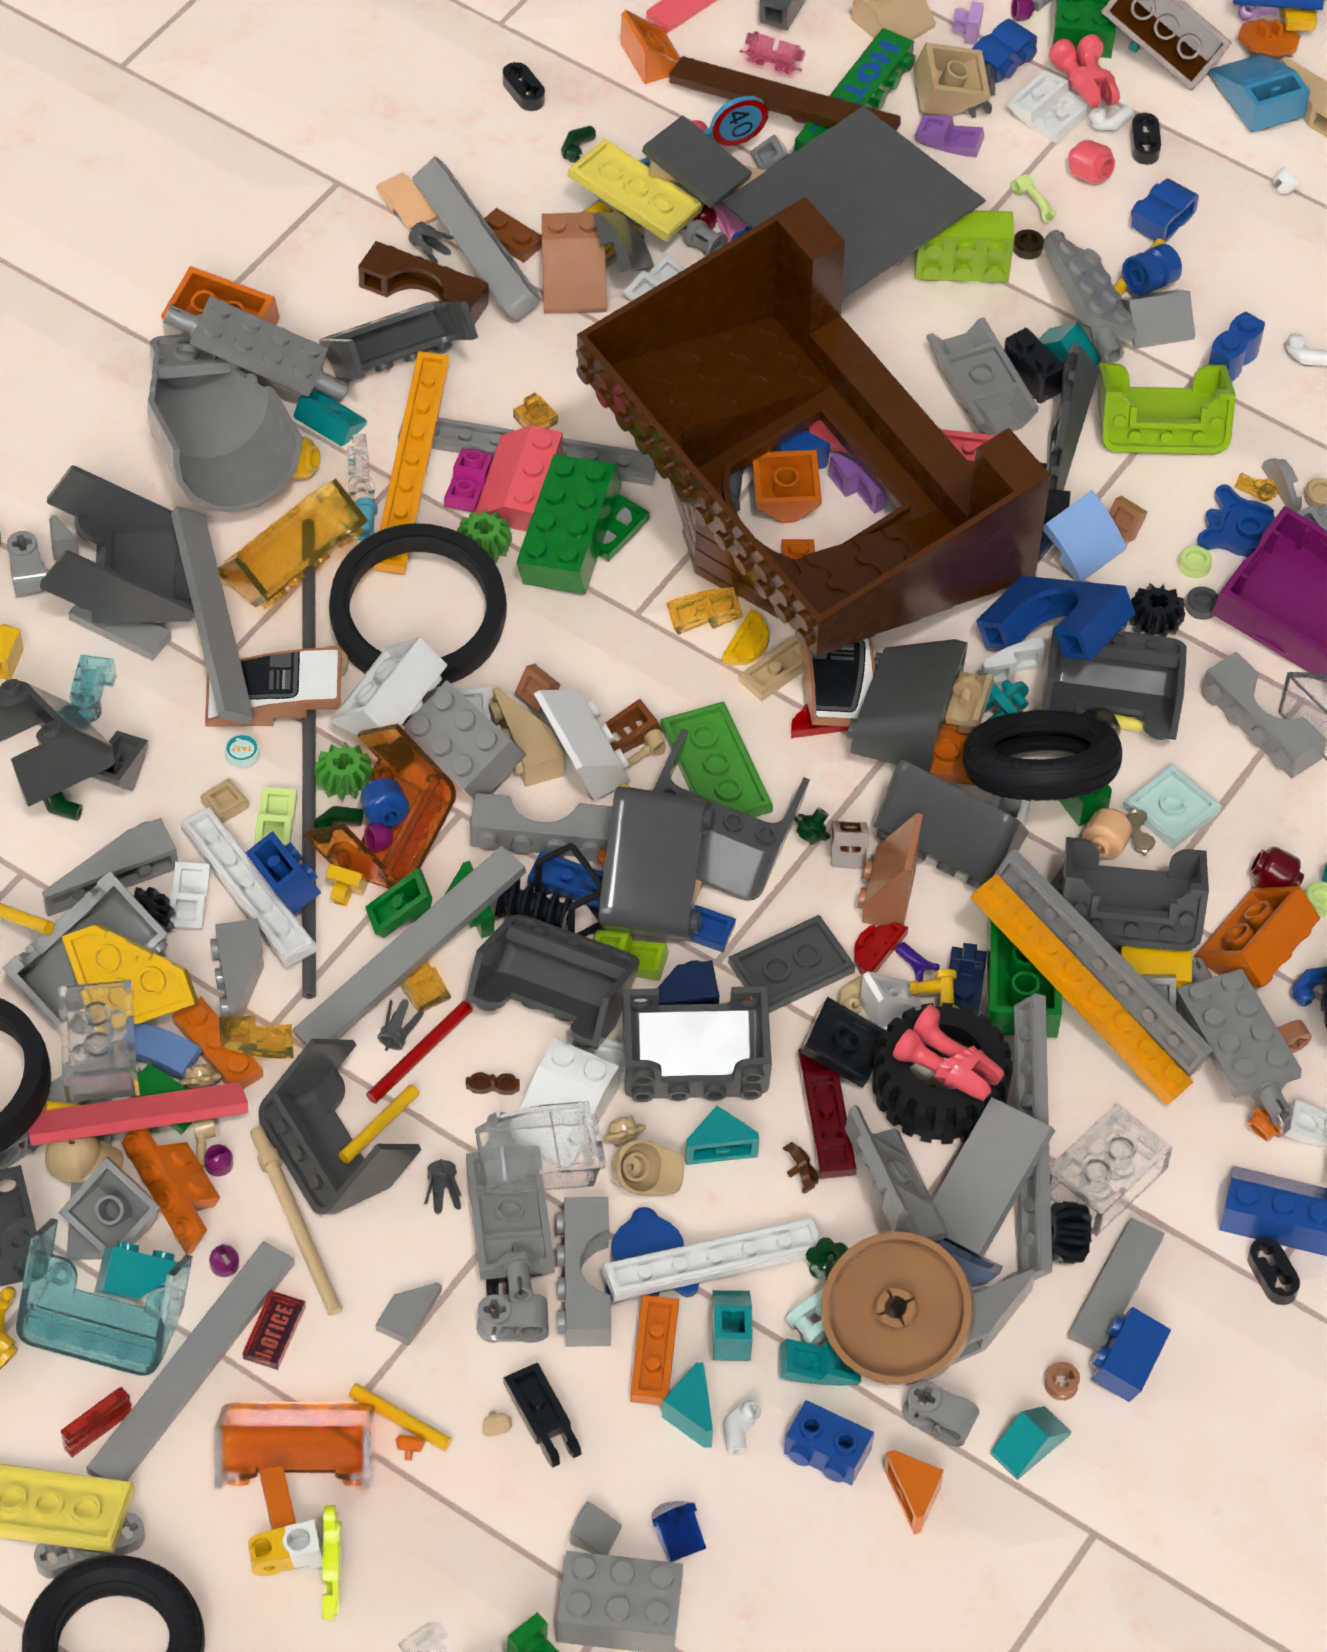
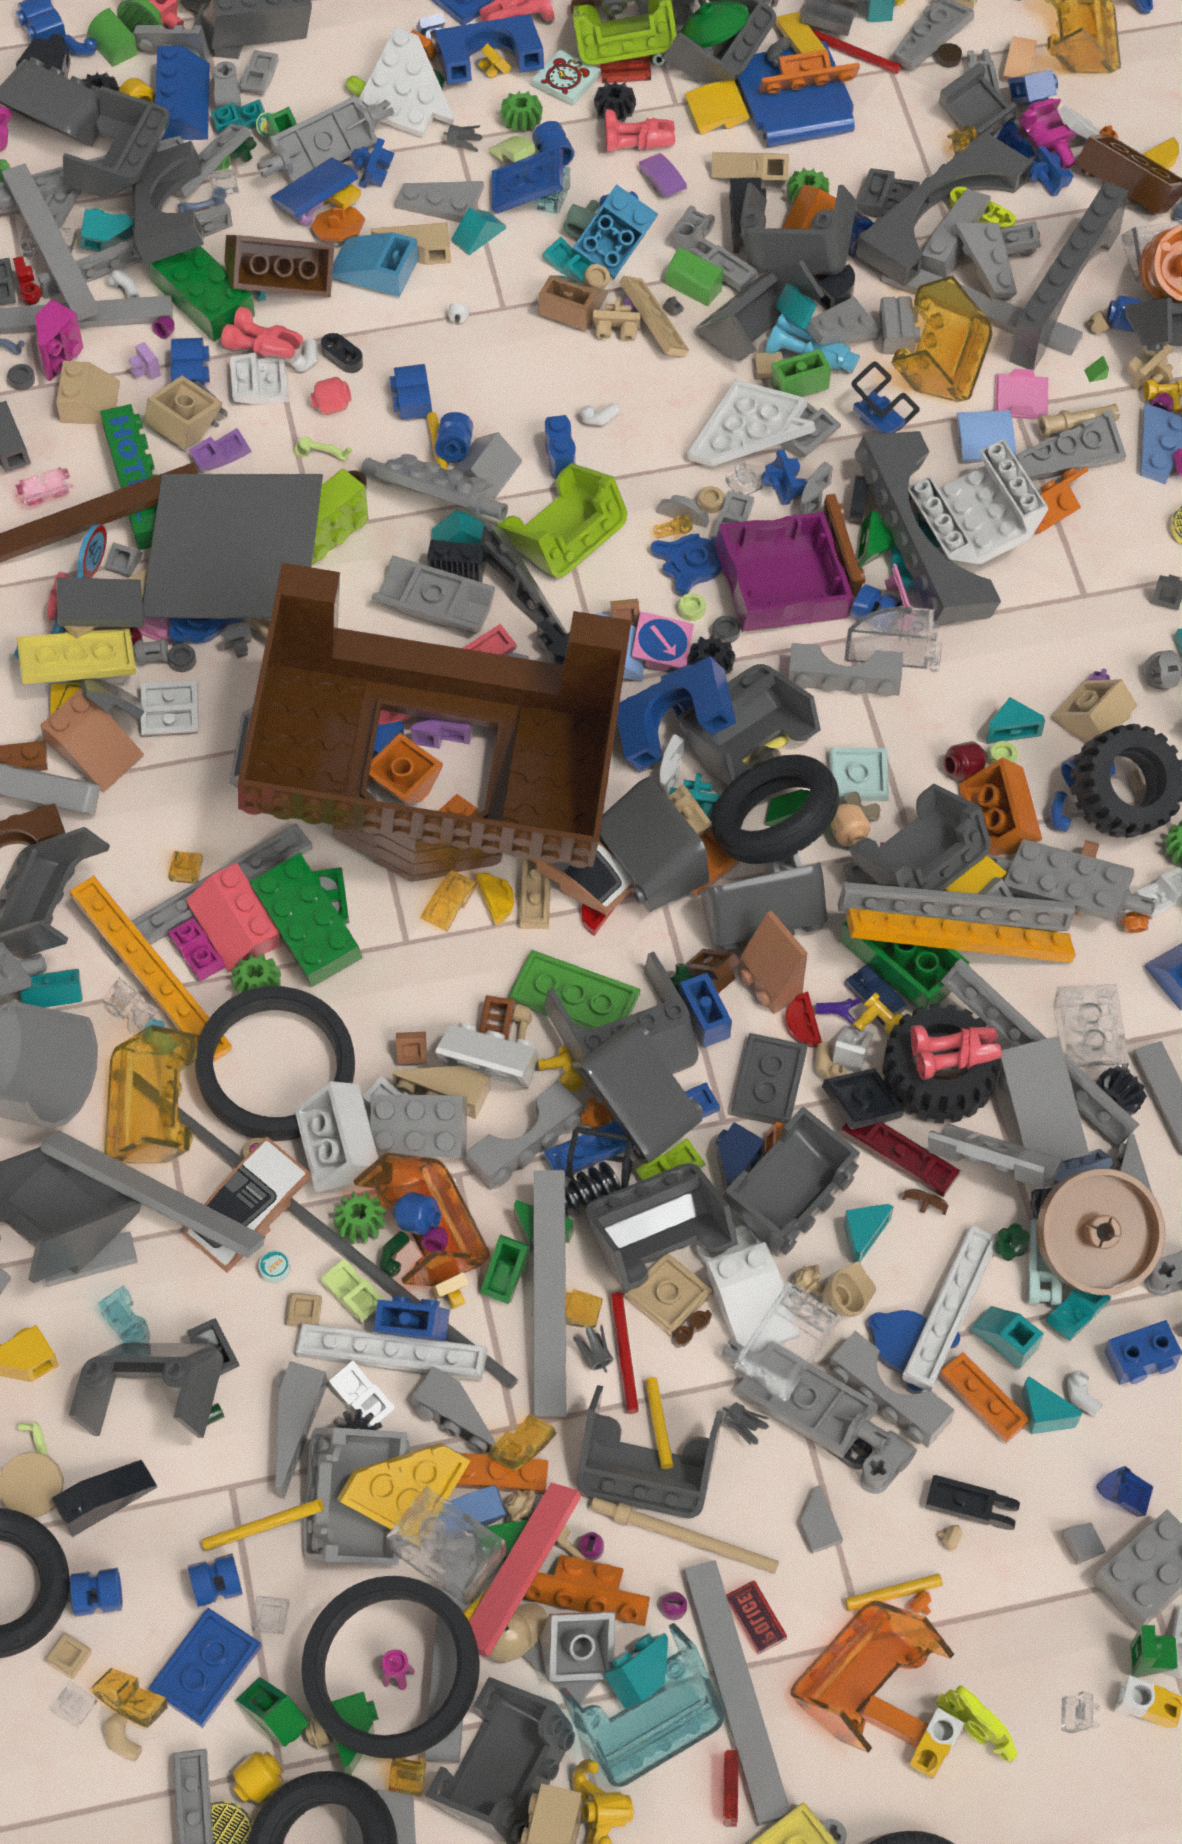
camera: 45 degrees left, 5 degrees up
none -> tan tile [625,1253,713,1337]
none -> piece [631,611,694,671]
none -> blue brick [679,973,732,1048]

